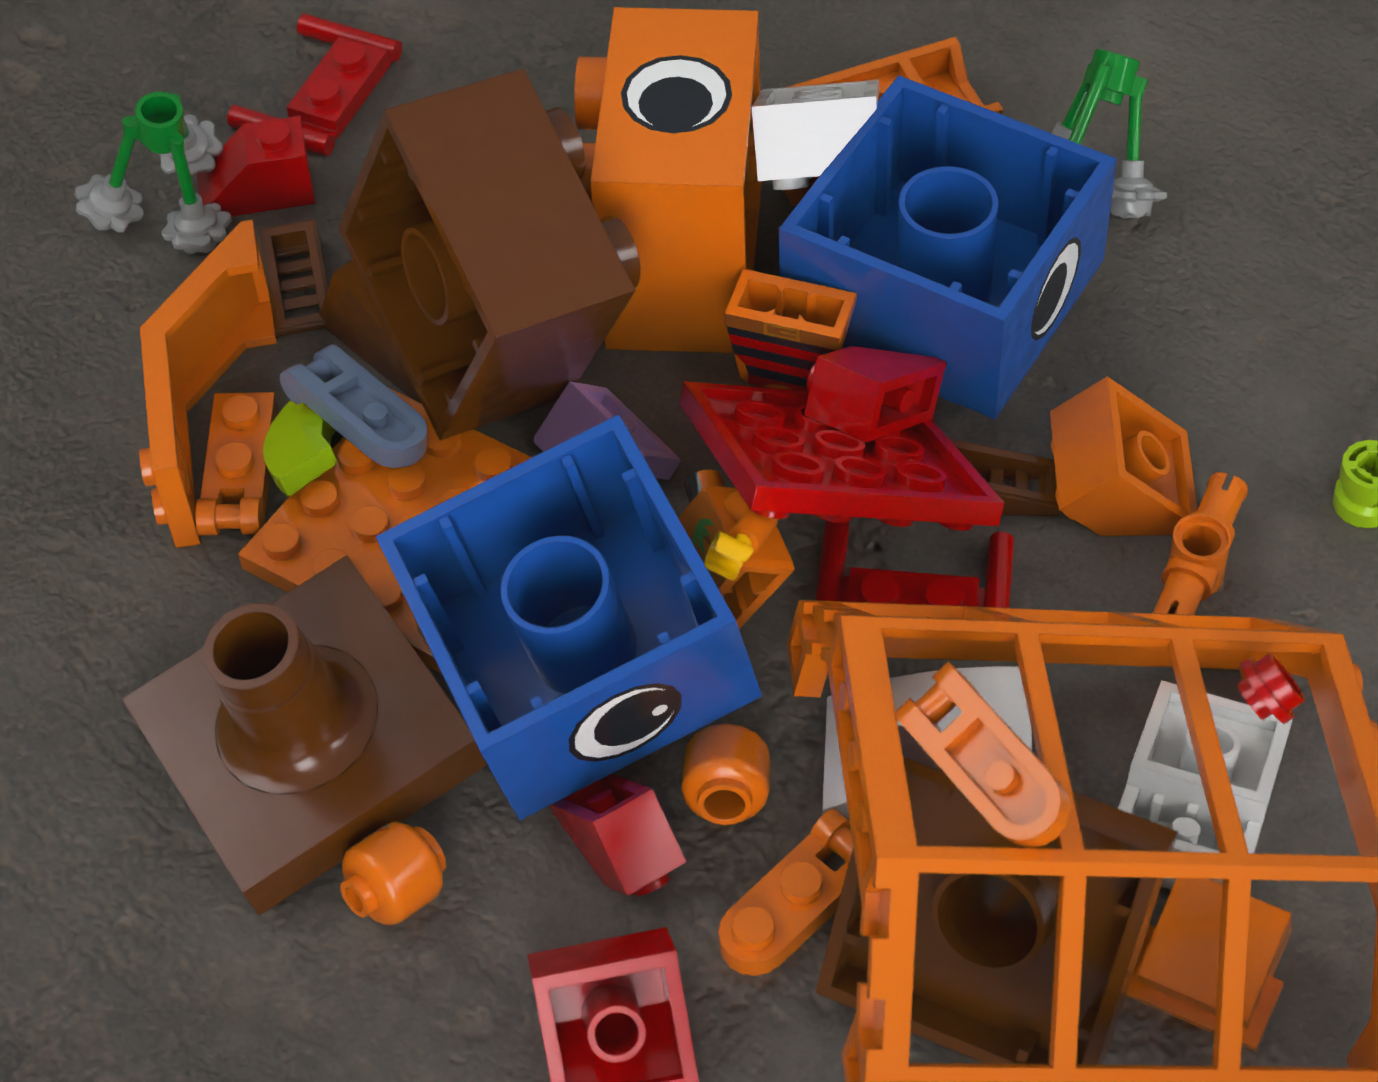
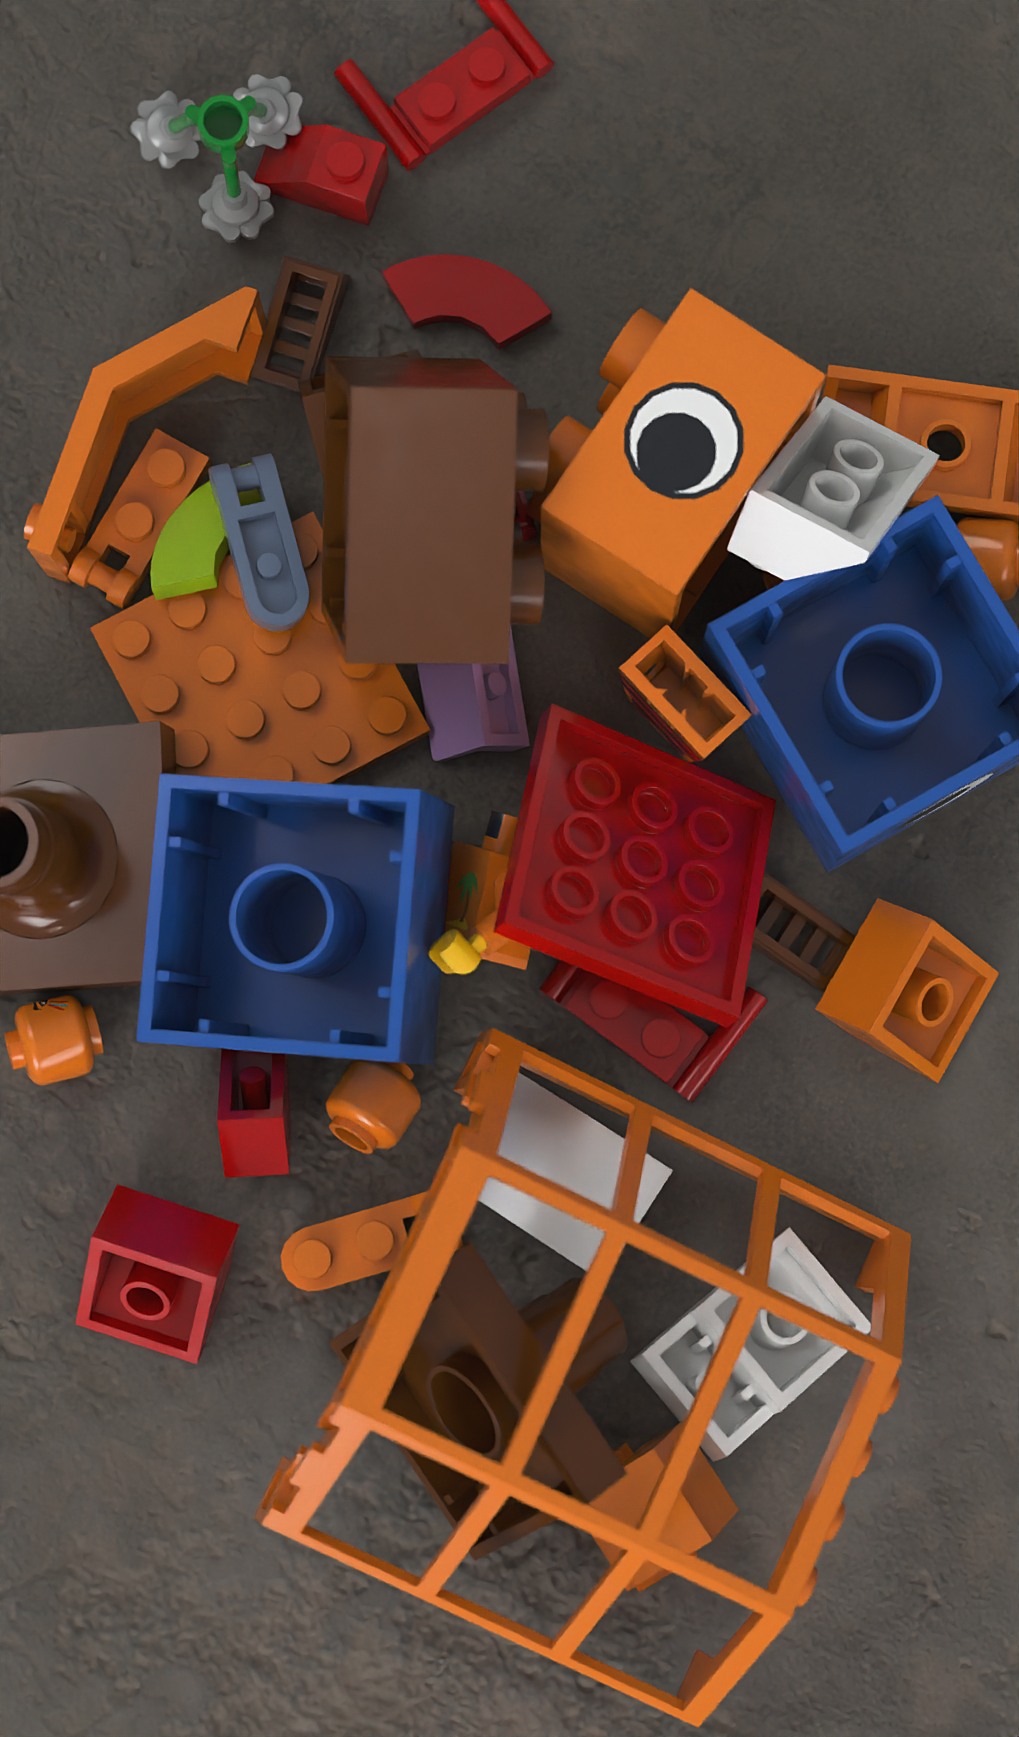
camera: 30 degrees right, 30 degrees up
red slope [804,346,947,443] -> none
orange plate [895,661,1070,848] -> none
orange pin [1152,472,1248,615] -> none
red plate [1237,652,1305,724] -> none

